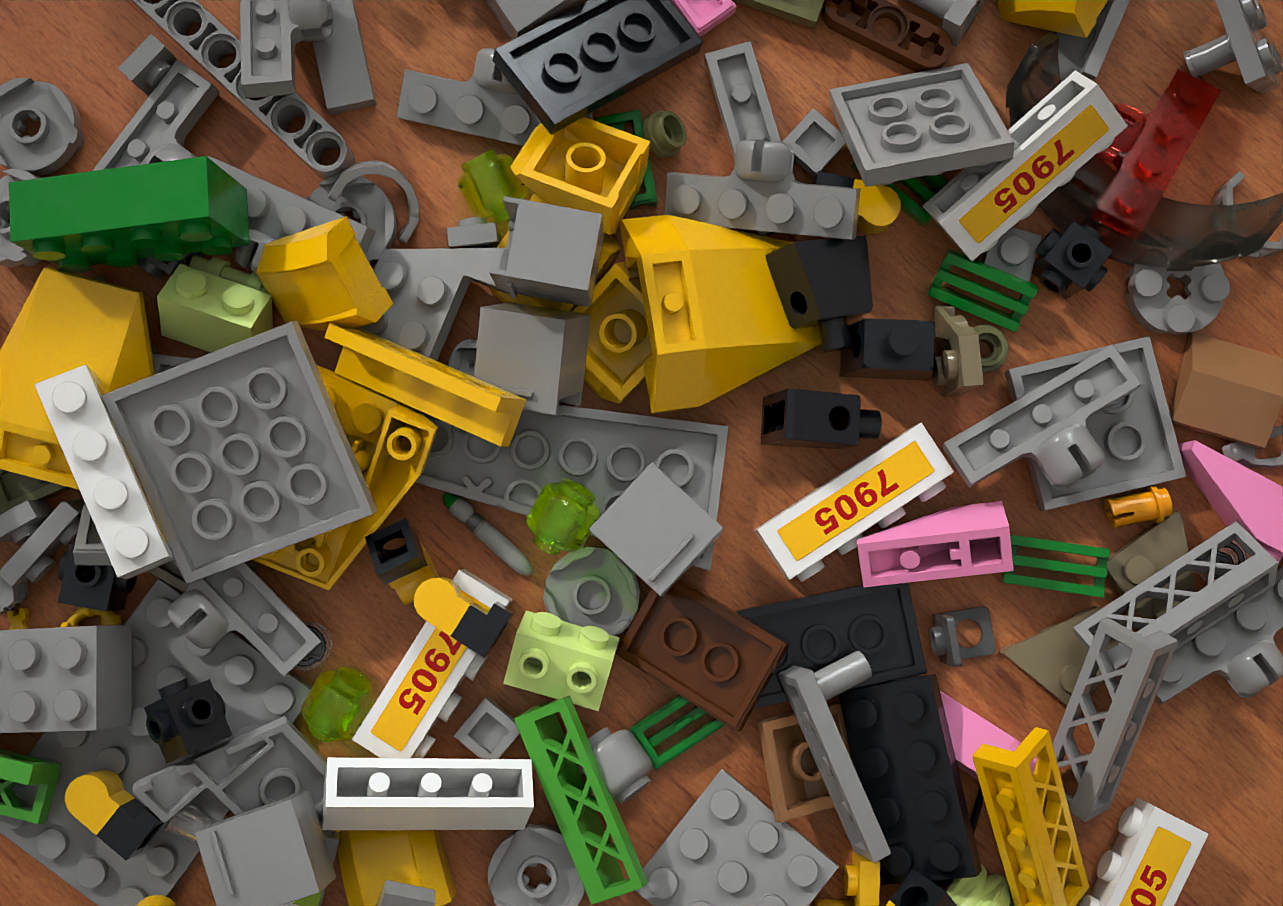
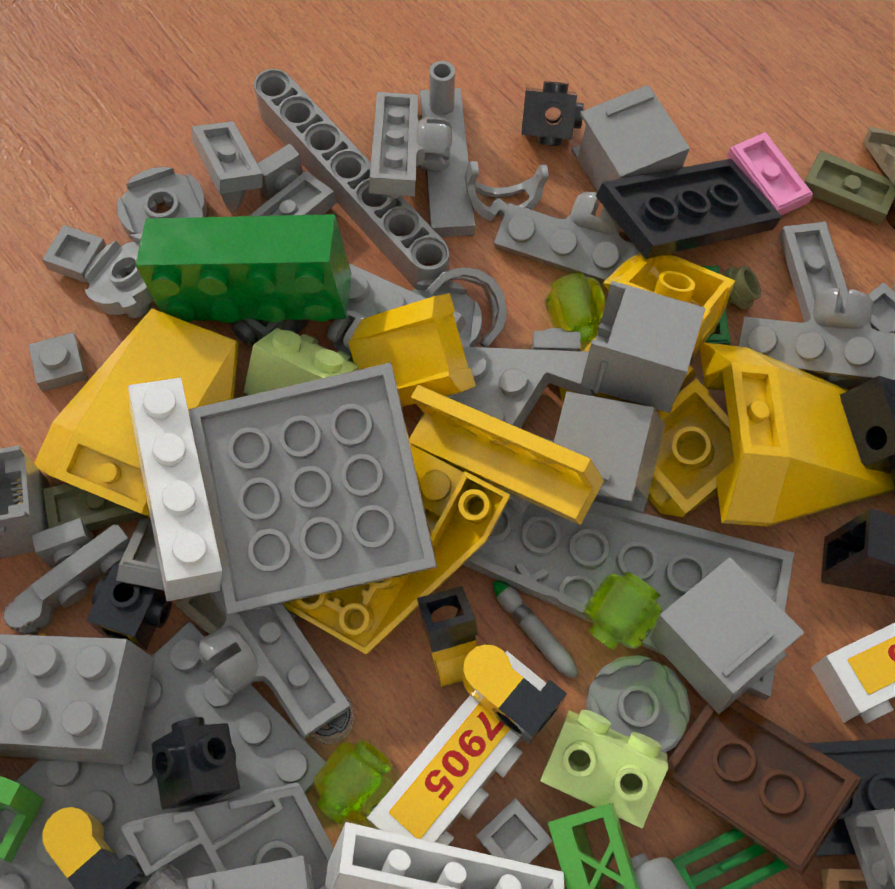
camera: 10 degrees right, 20 degrees down
none -> light grey tile [192,121,263,213]
none -> light grey helmet [464,161,549,221]

